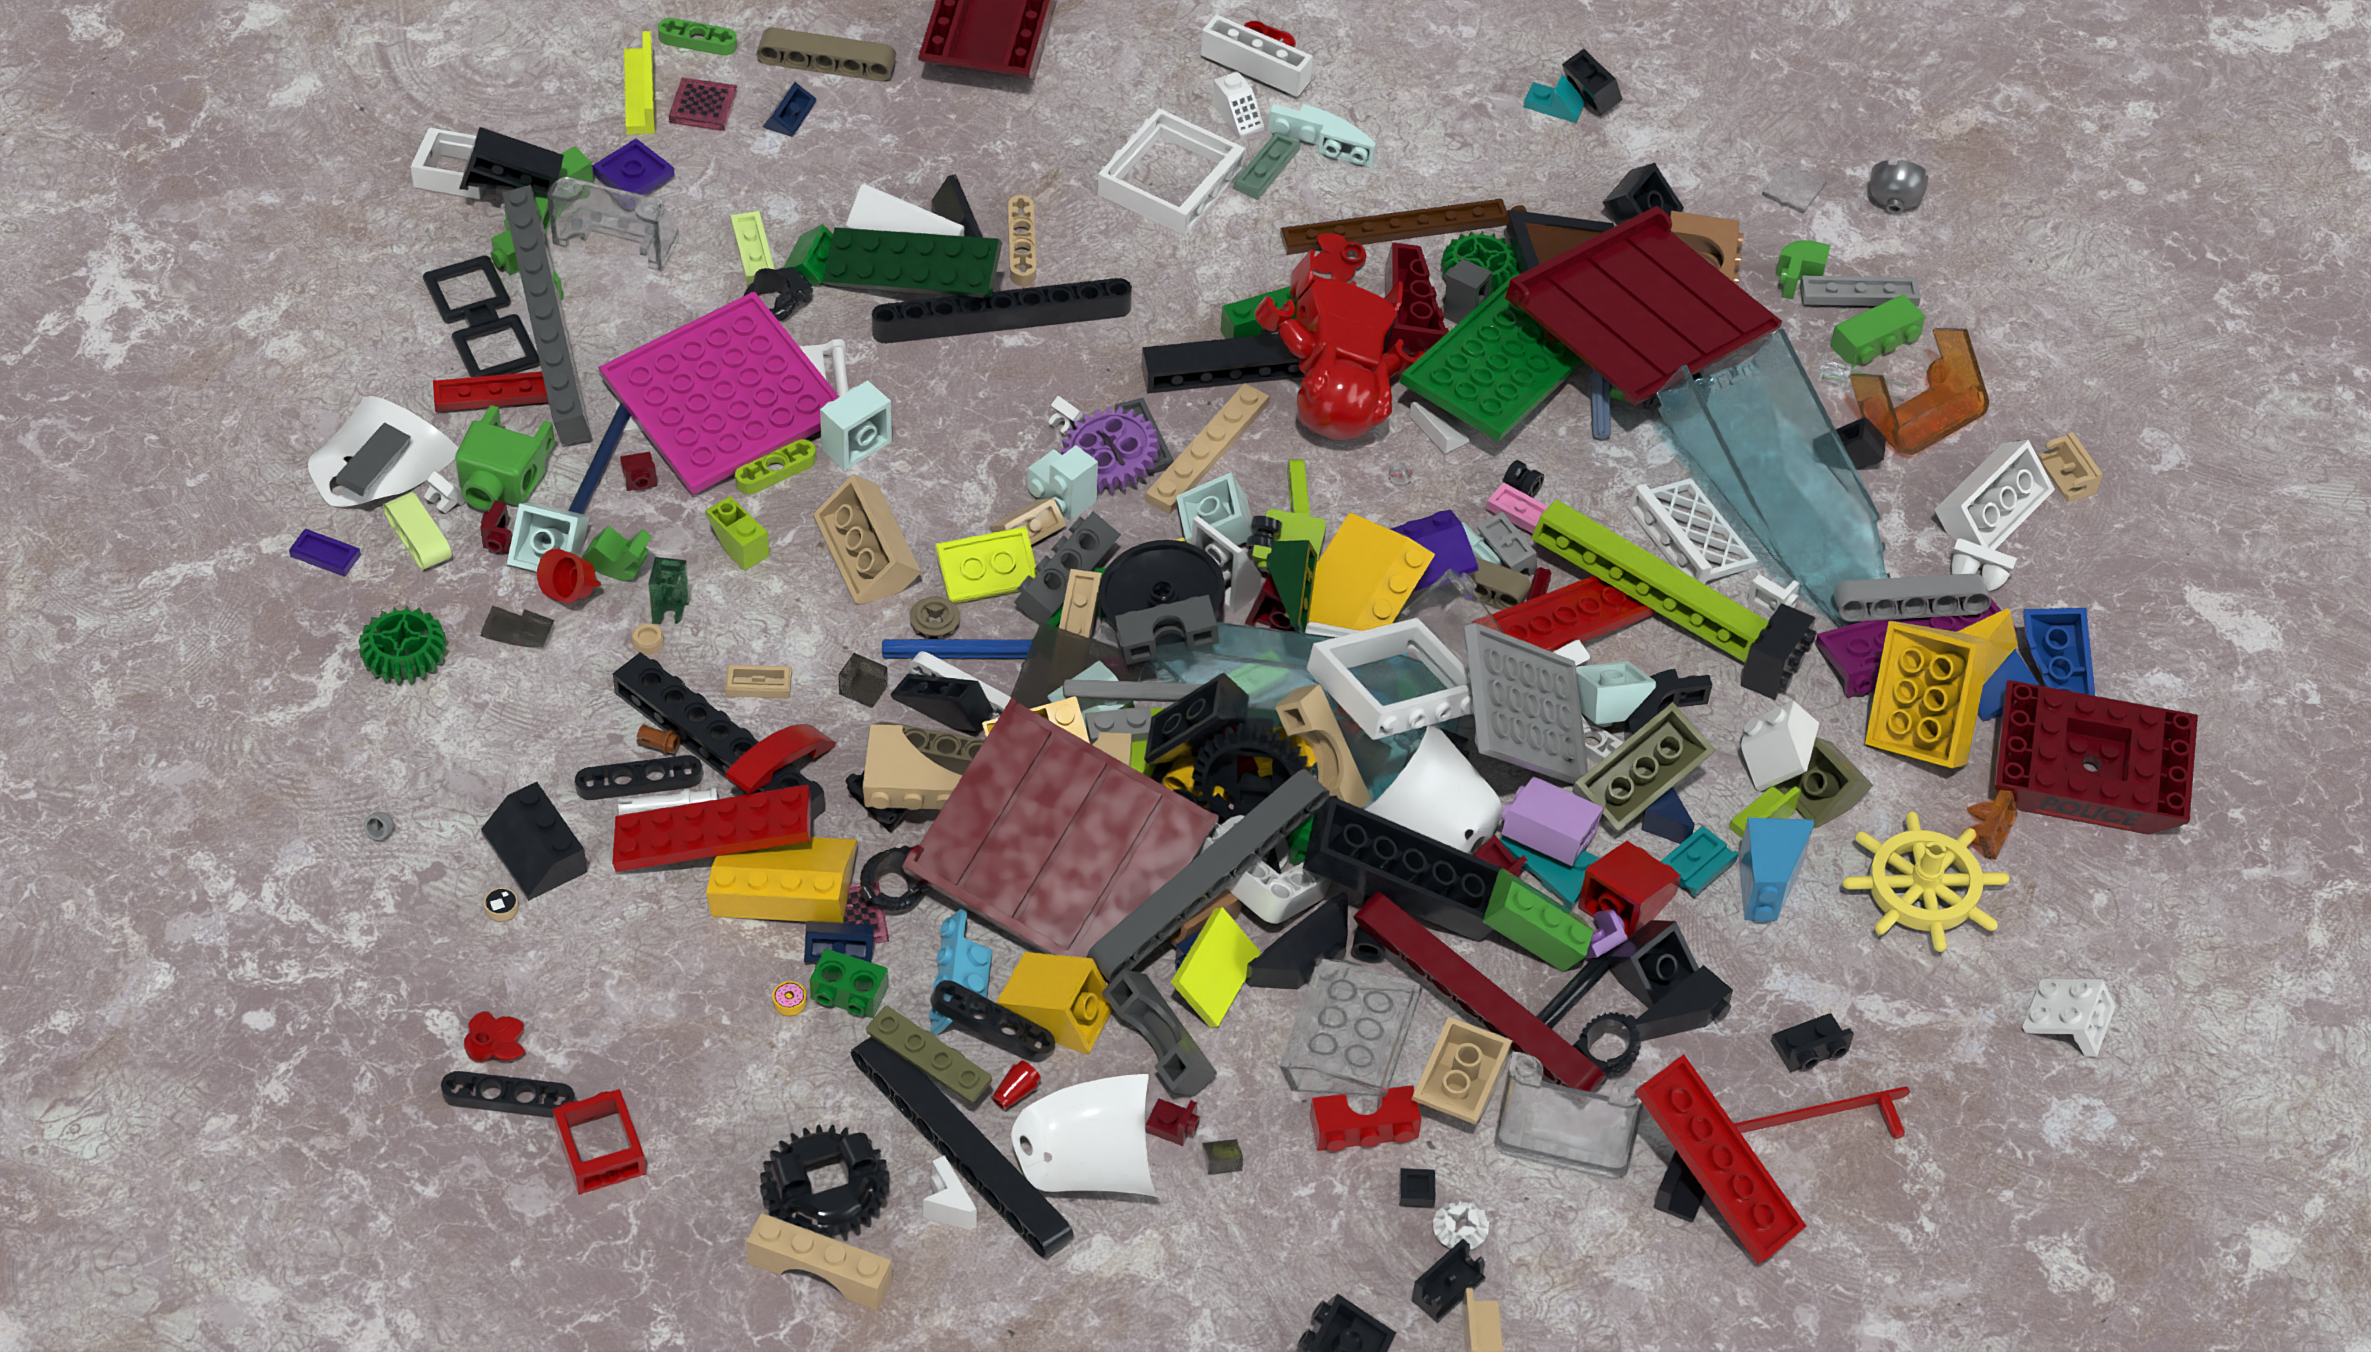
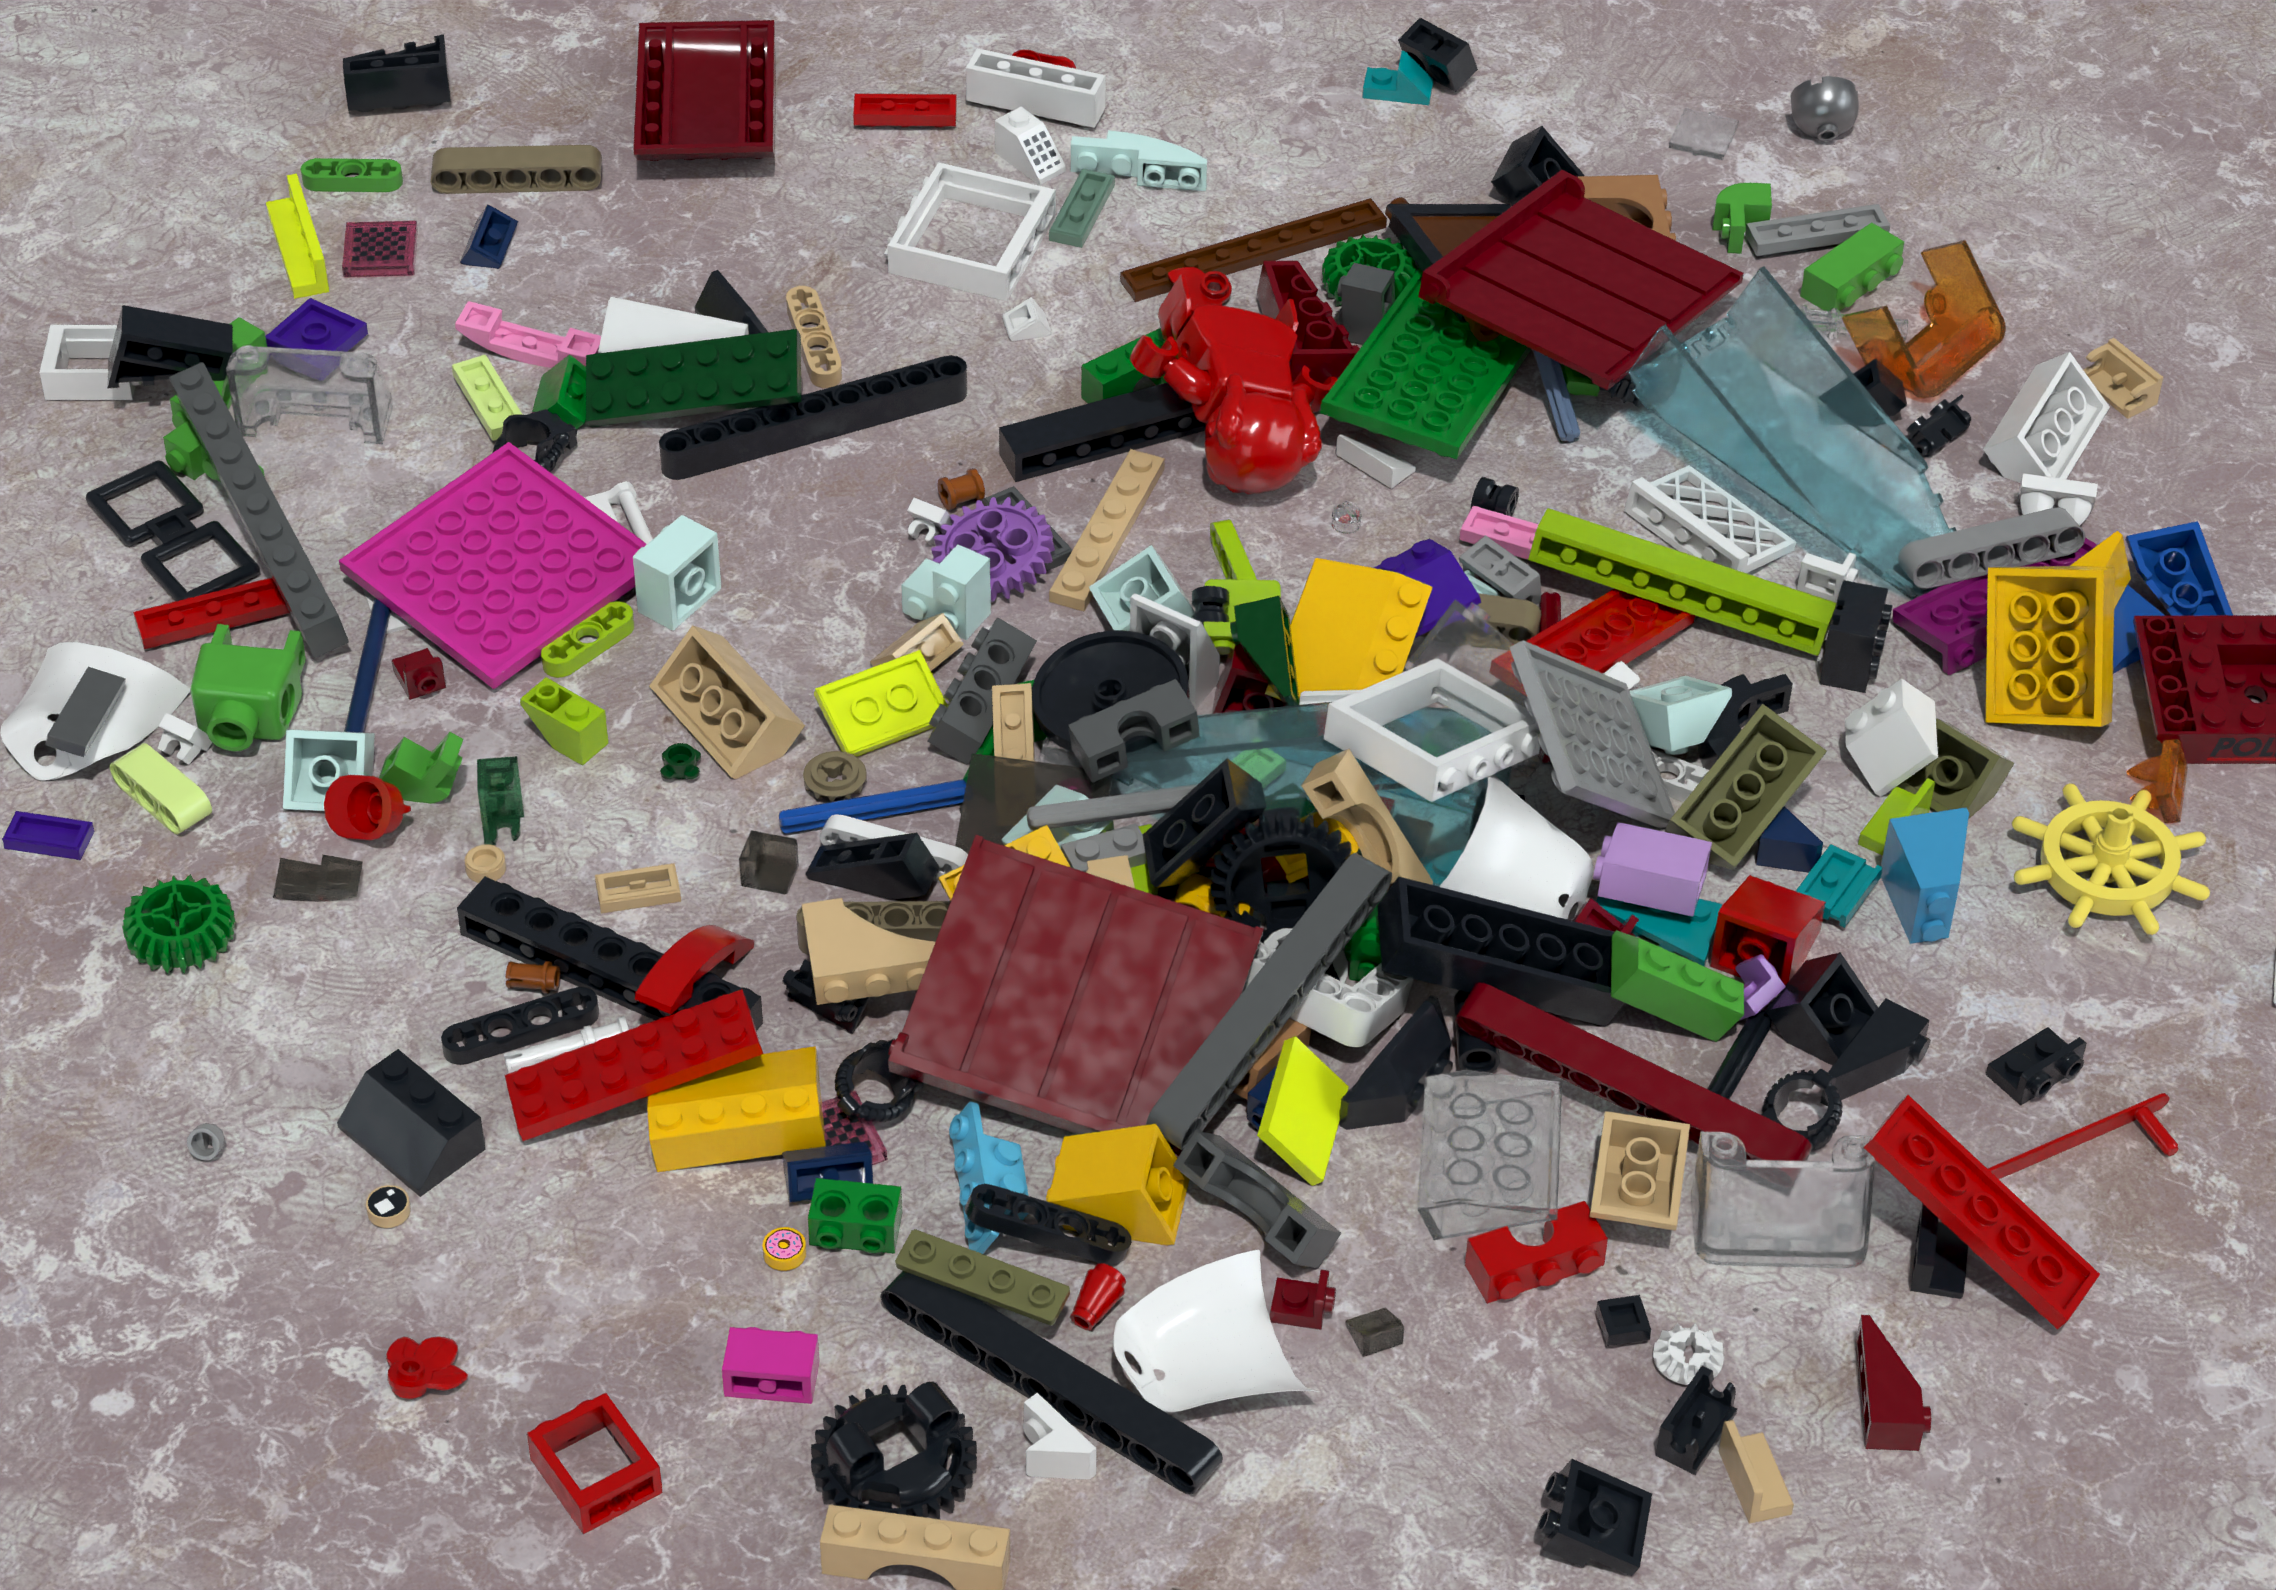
camera: 10 degrees left, 5 degrees down
black beam [441,1071,576,1118] -> none
dark red bracket [480,501,512,554] -> none
none -> bright pink slope [455,301,601,368]
none -> dark green plate [660,743,701,779]
none -> dark pink brick [722,1327,820,1404]
none -> red plate [853,93,957,127]
none -> dark orange bush [937,468,985,510]
none -> white slope [1002,297,1052,341]
none -> dark red slope [1855,1315,1931,1451]
none -> black hinge [1900,394,1971,457]

